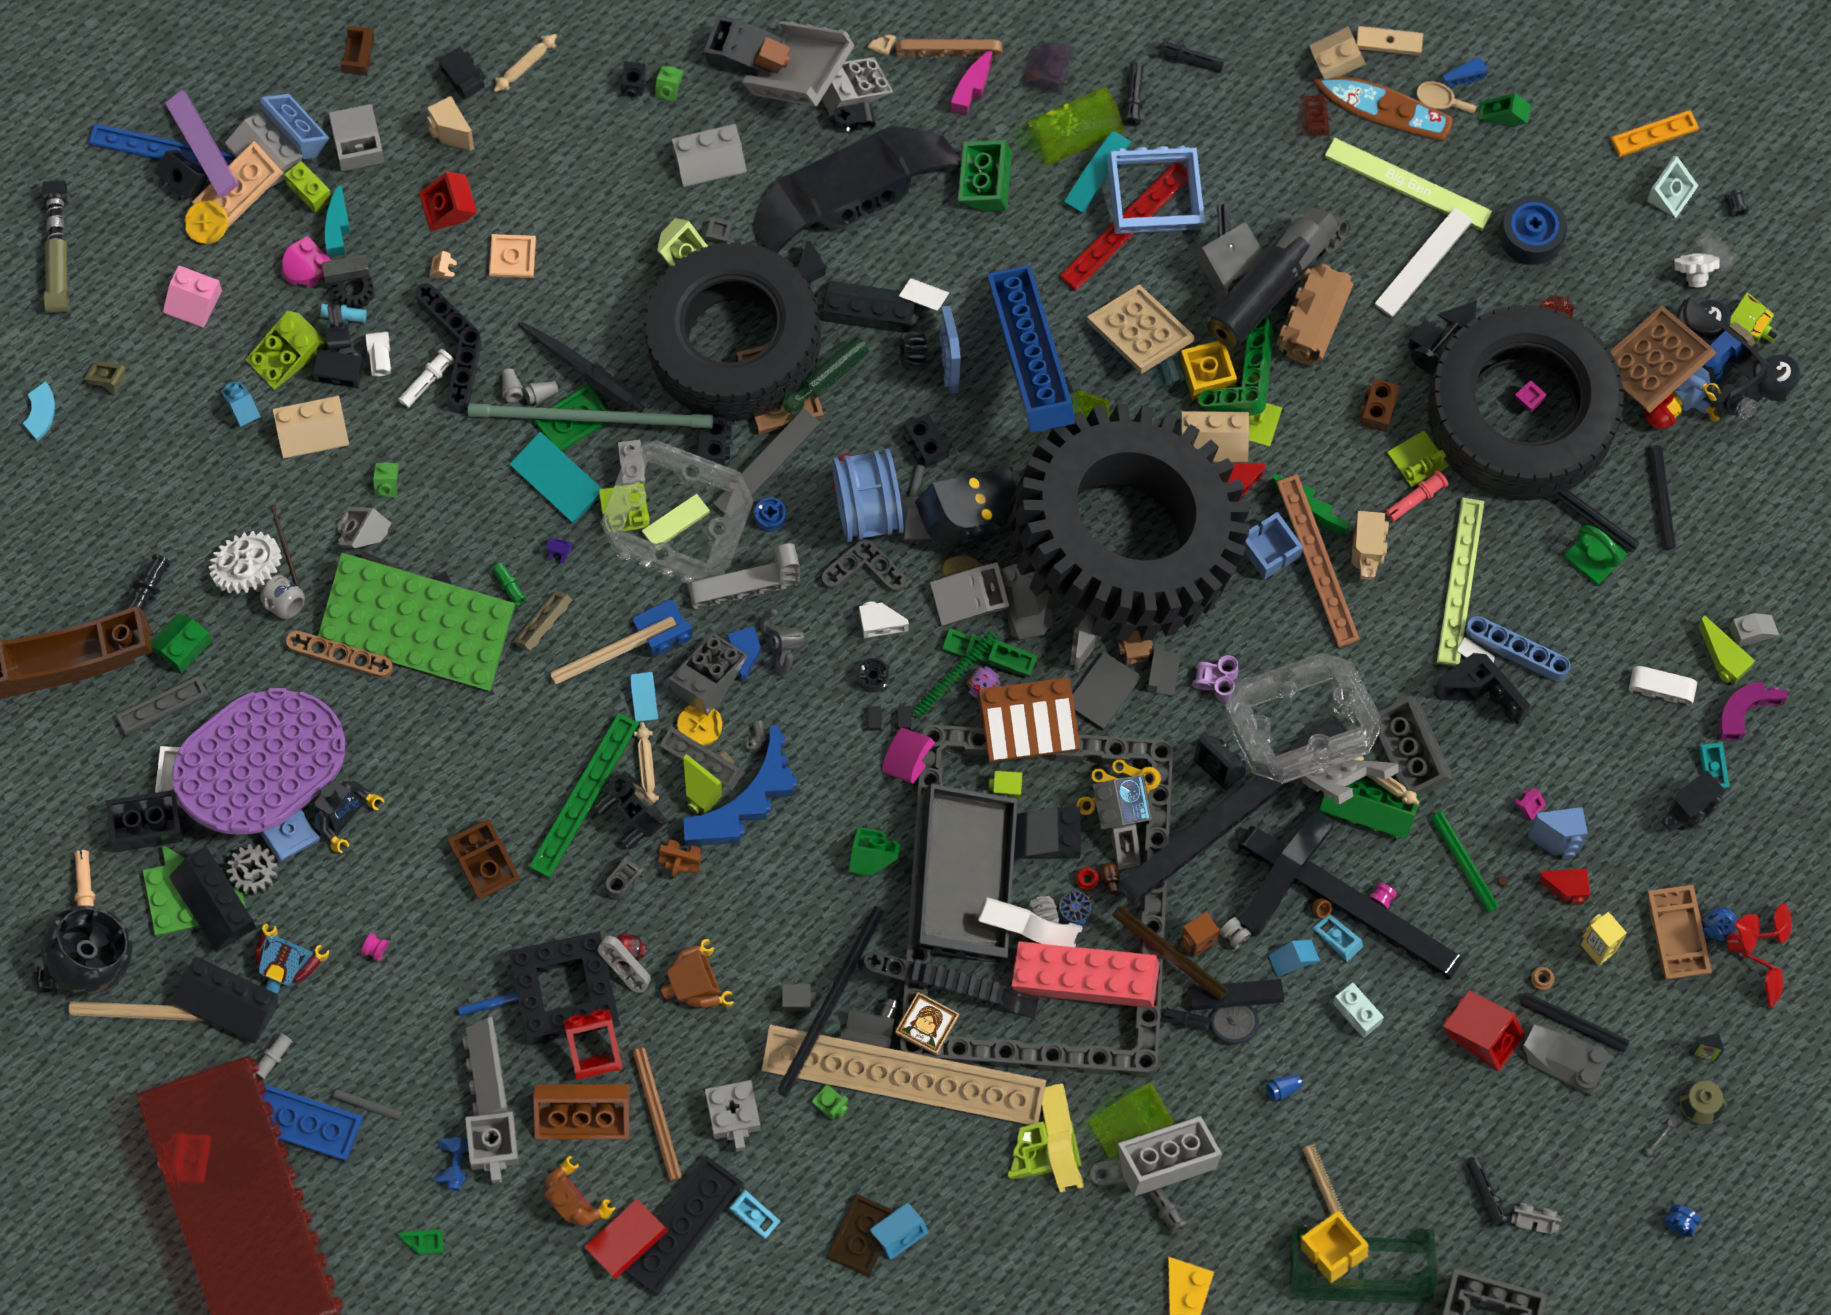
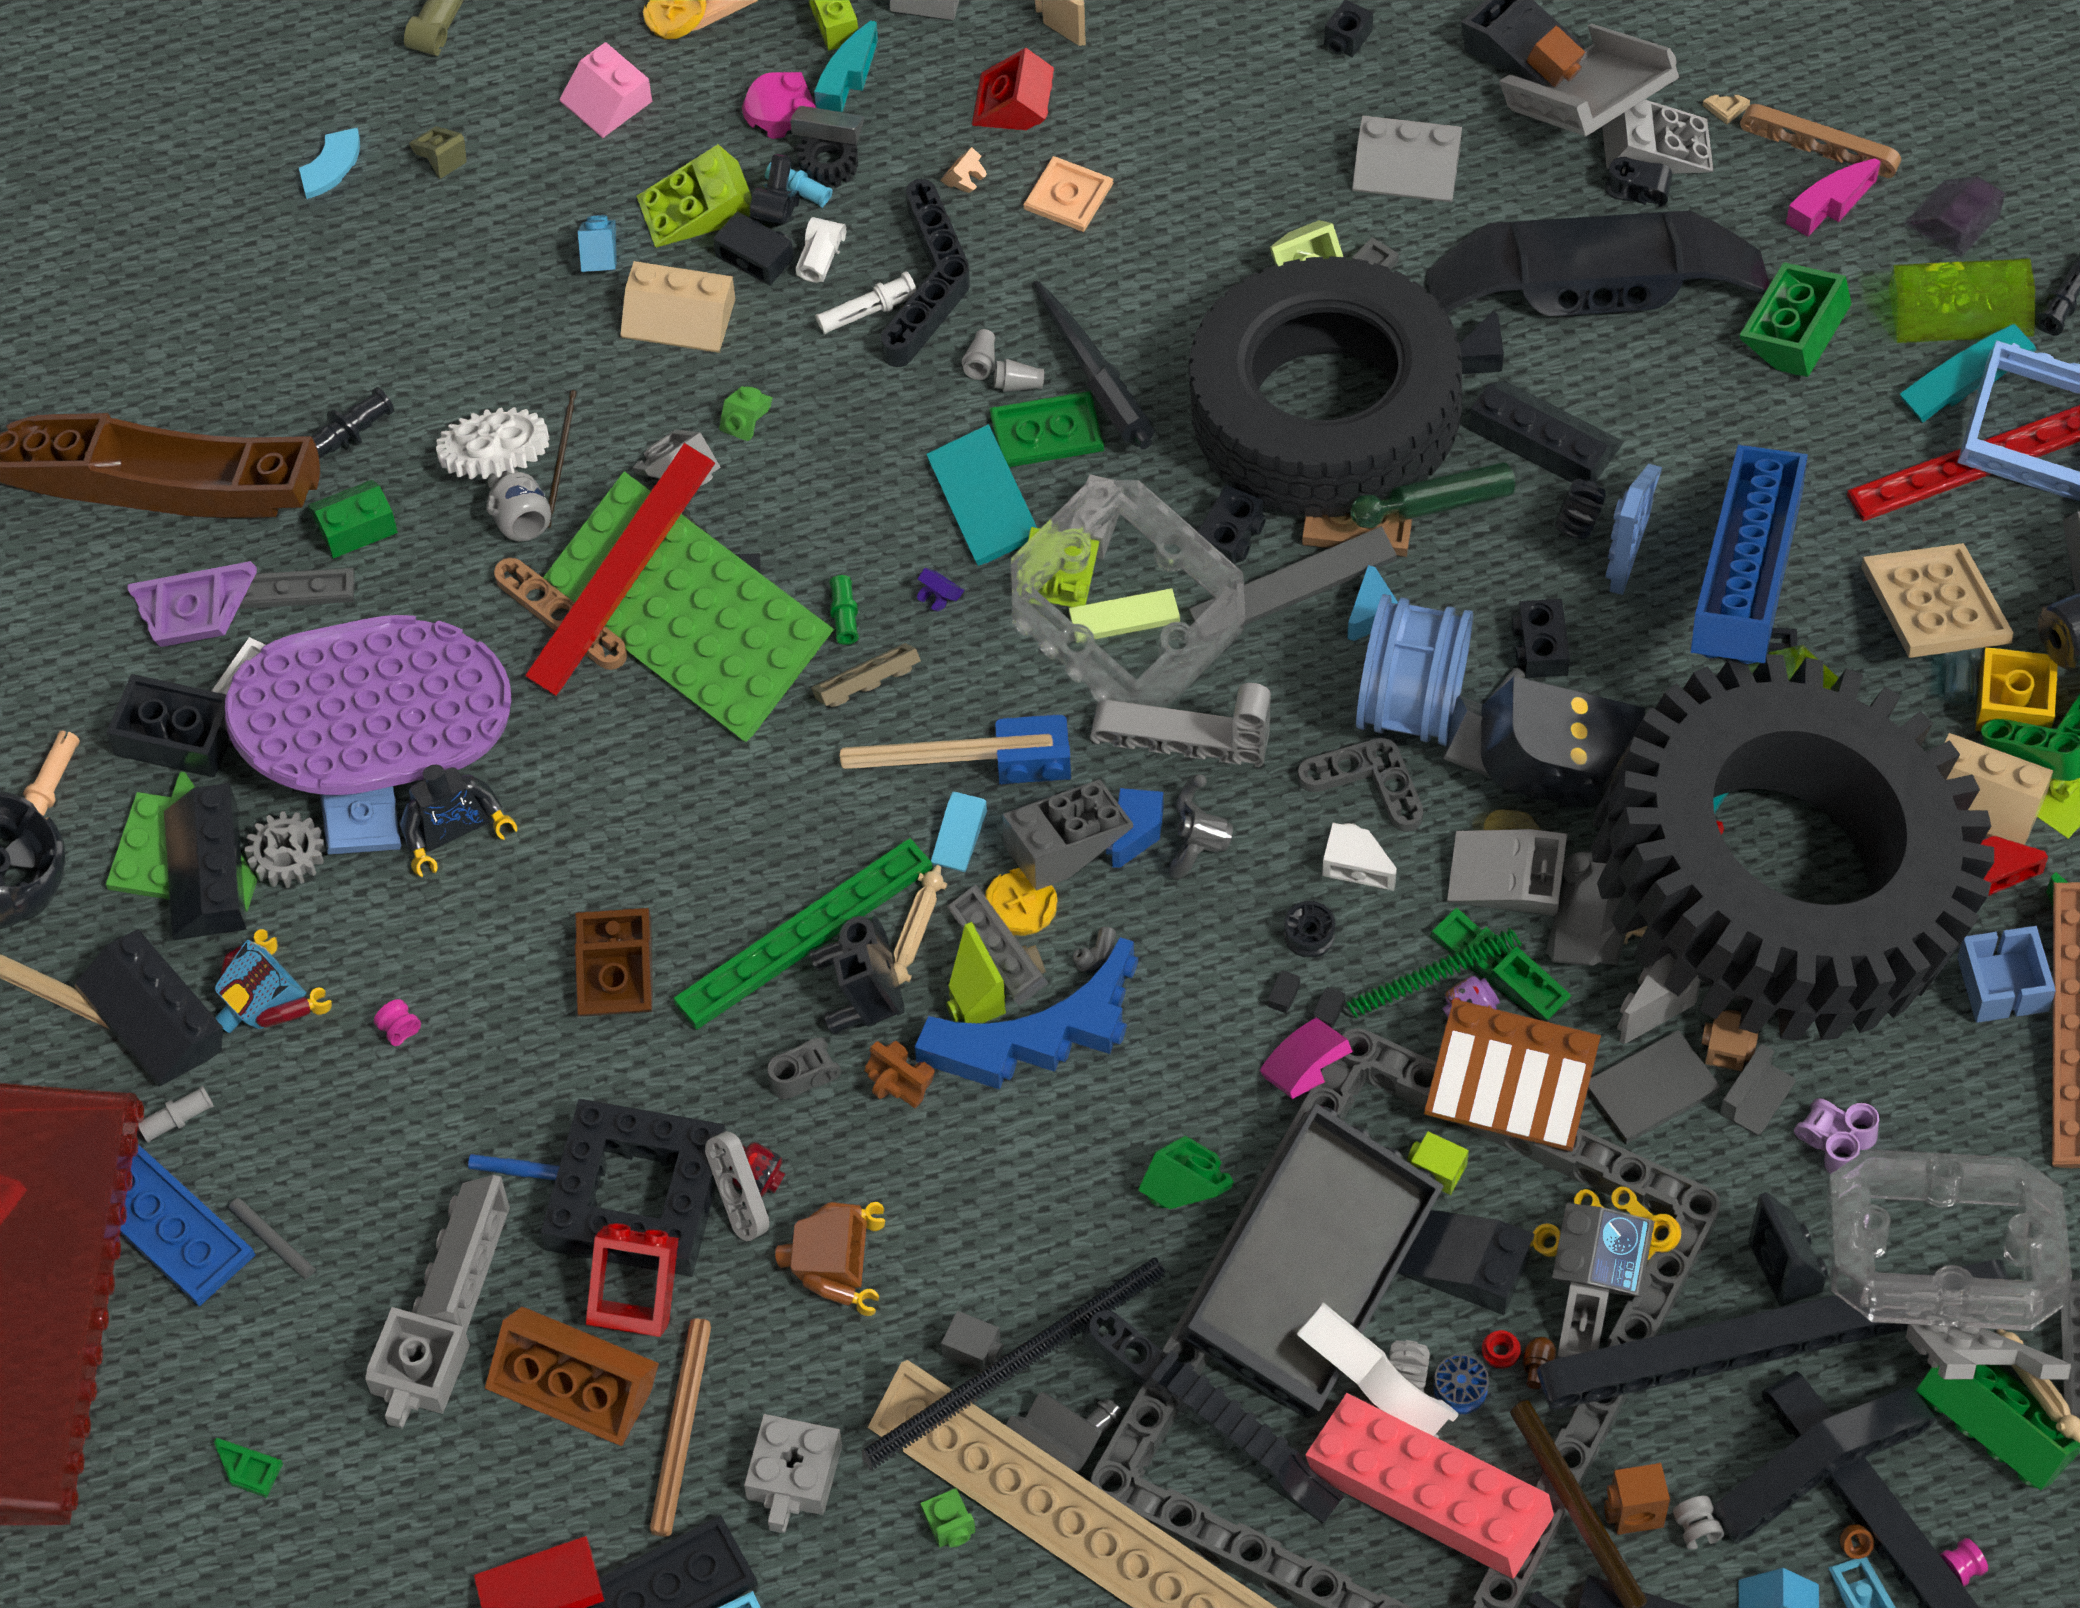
camera: 30 degrees right, 10 degrees down
blue piece [434,1137,468,1191] -> none
sand green piece [468,403,713,428] -> none
dark orange torso [544,1156,615,1226] -> none
bright green bracket [655,66,684,101] -> none
blue wheel [755,497,786,532] -> none
tile [895,992,959,1056] -> none
white sticker [899,278,949,311] -> none
none -> medium lavender wing [128,561,257,647]
none -> red tile [525,443,715,696]
none -> dark azure slope [1347,565,1398,641]

